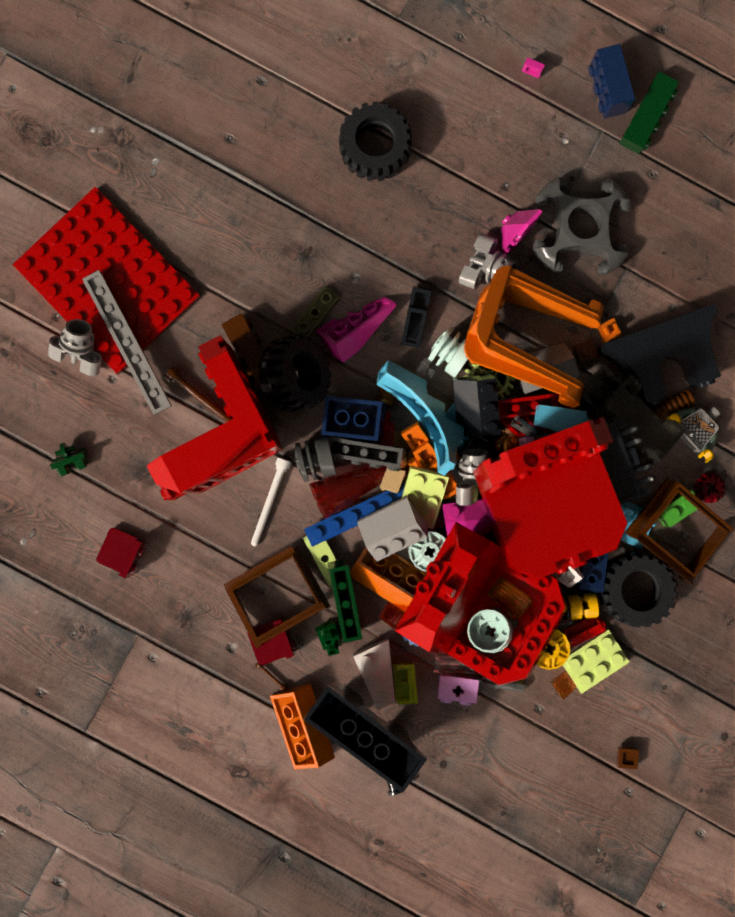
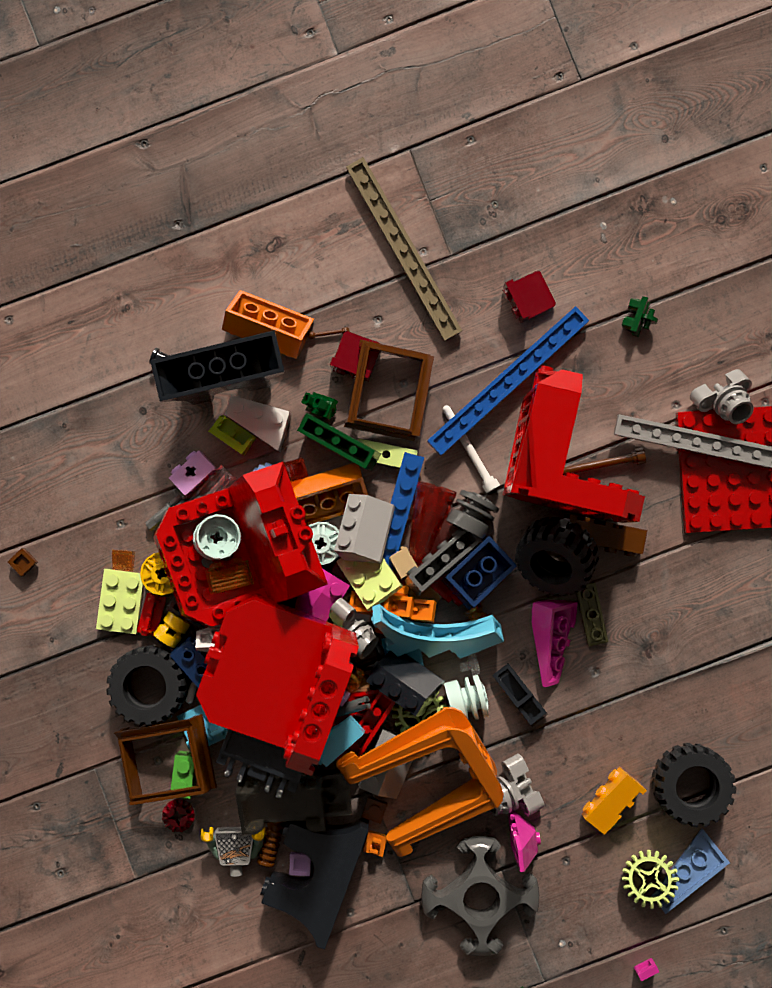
camera: 140 degrees right, 0 degrees up
none -> lavender tile [289,852,311,876]
none -> dark tan plate [346,157,462,342]
none -> blue plate [427,306,589,456]
none -> light orange wedge [582,767,647,835]
none -> yellowish green gear [622,850,679,909]
none -> medium blue wing [651,828,730,914]

